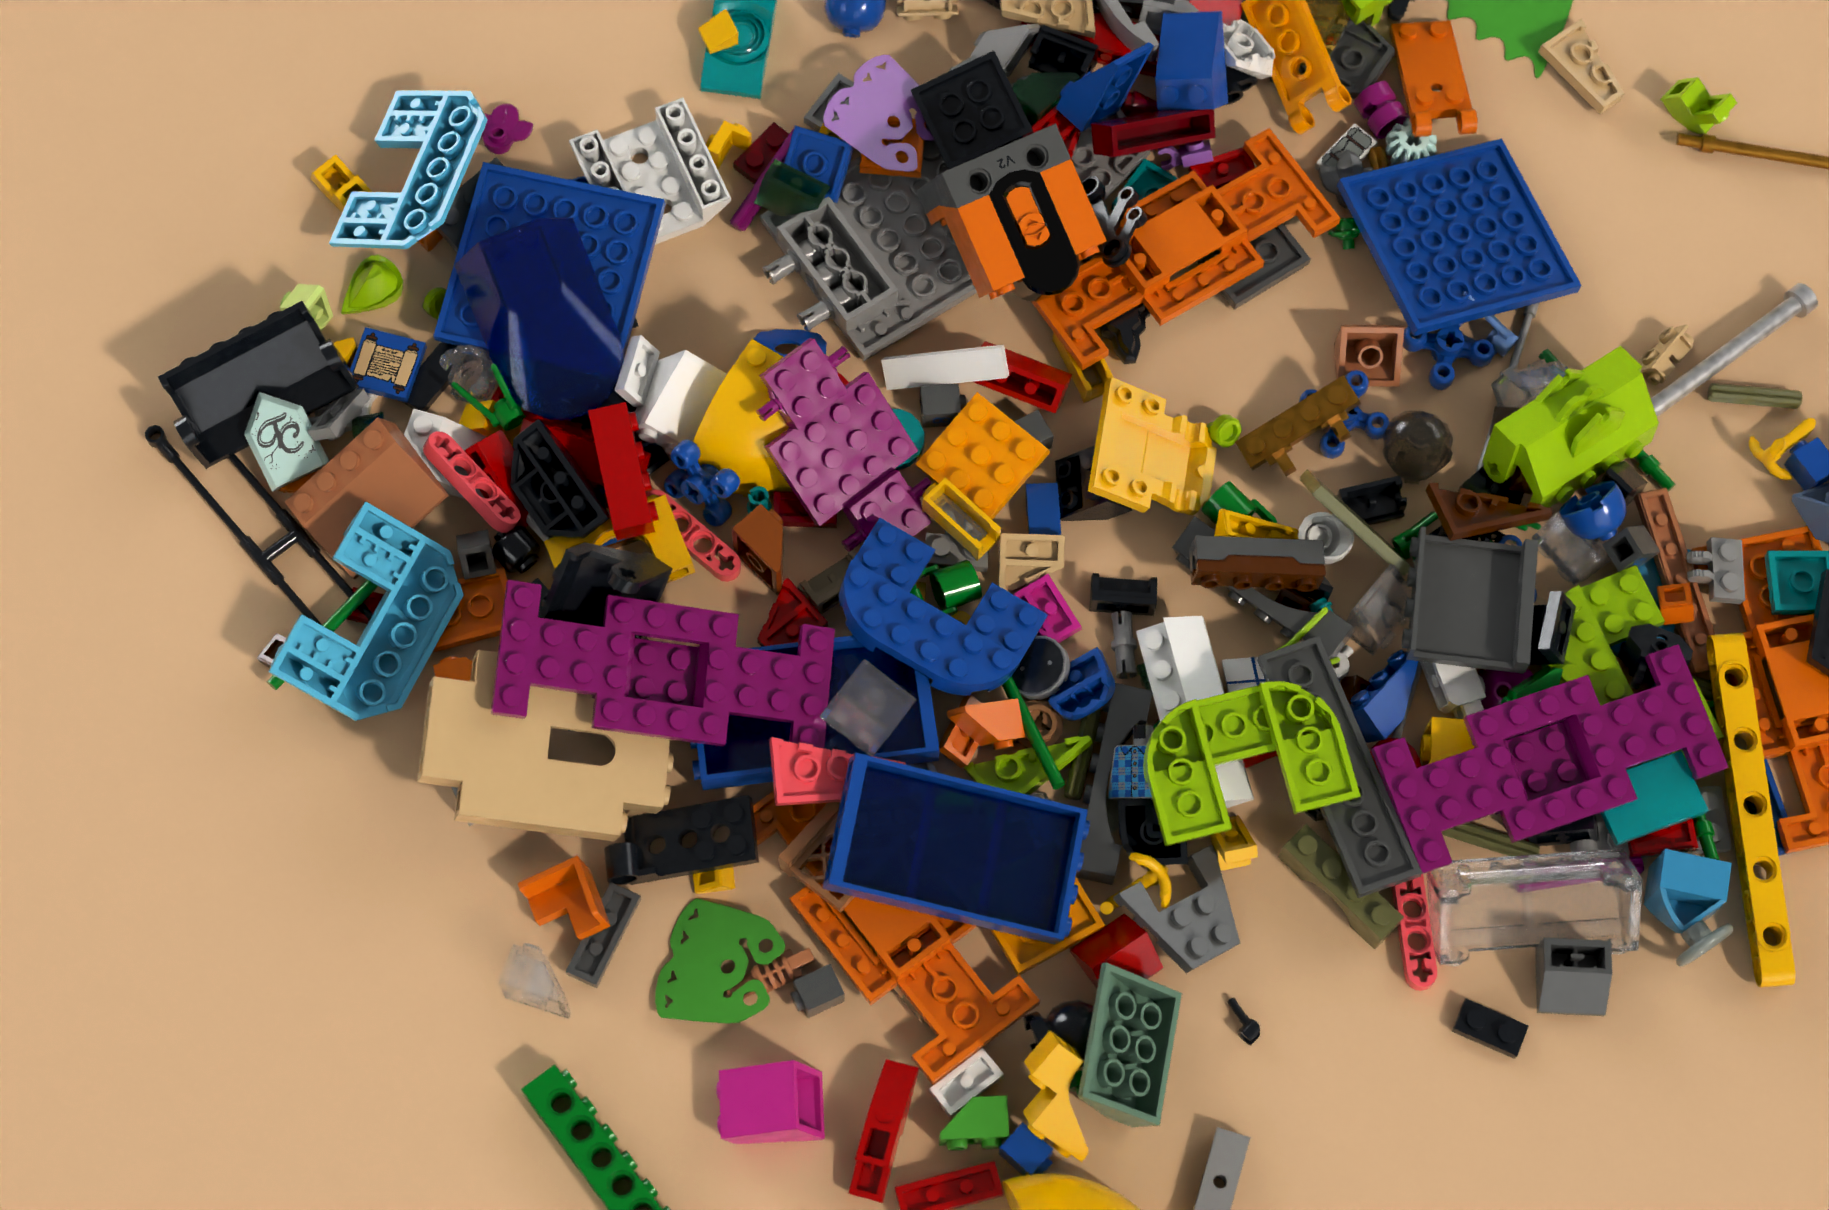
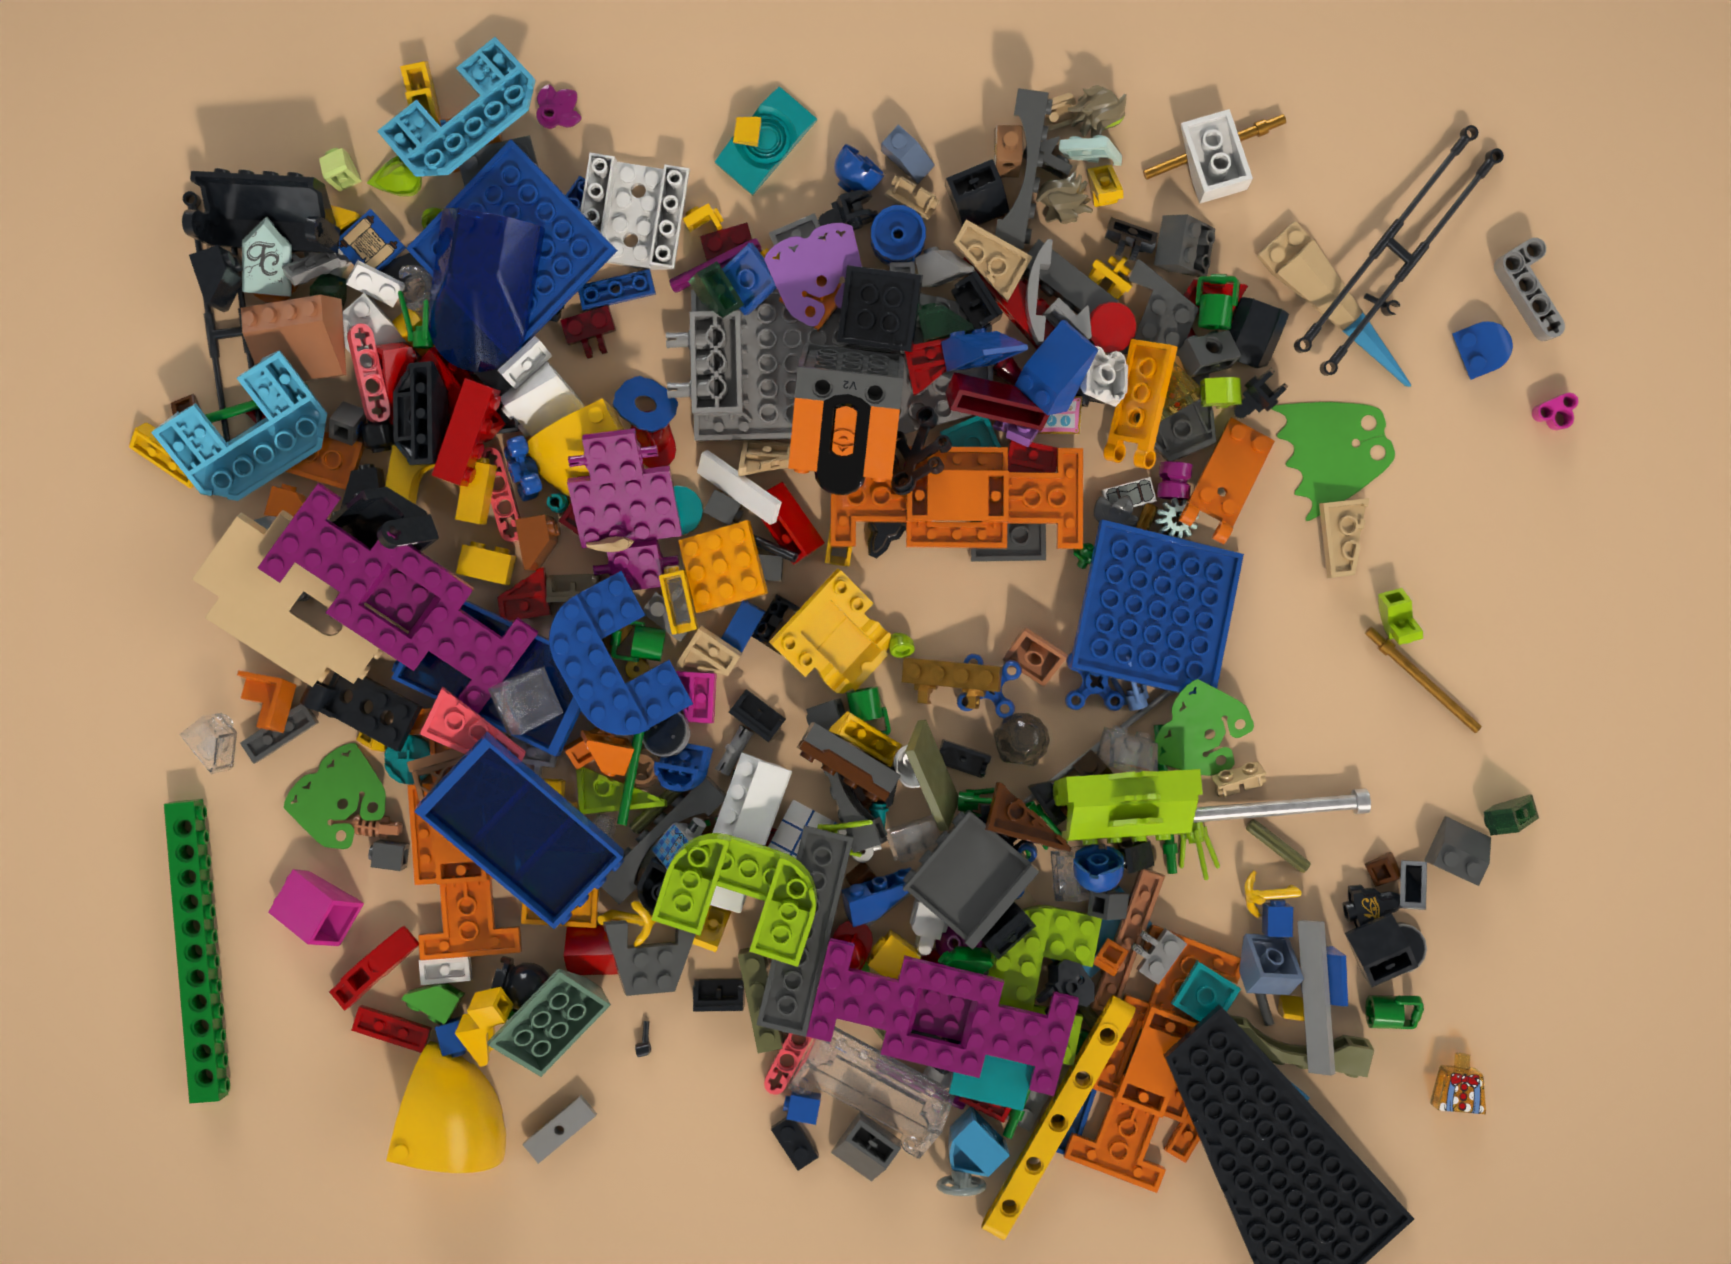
camera: 35 degrees right, 20 degrees up
none -> yellow slope [129,423,194,489]
none -> black slope [189,245,243,312]
none -> white plate [346,260,405,307]
none -> teal tile [384,735,430,784]
none -> yellow brick [456,541,516,585]
none -> dark red hinge [560,305,616,359]
none -> blue tile [578,269,656,311]
none -> tan bar [586,536,634,552]
none -> black hinge [693,978,745,1012]
none -> tan wing [738,440,790,476]
none -> black piece [754,534,798,563]
none -> blue brick [783,1088,821,1125]
none -> black hinge [818,189,878,231]
none -> blue wheel [871,205,926,265]
none -> sticker [1038,396,1082,434]
none -> bright green piece [1153,679,1254,776]
none -> lime plant [1179,822,1220,880]

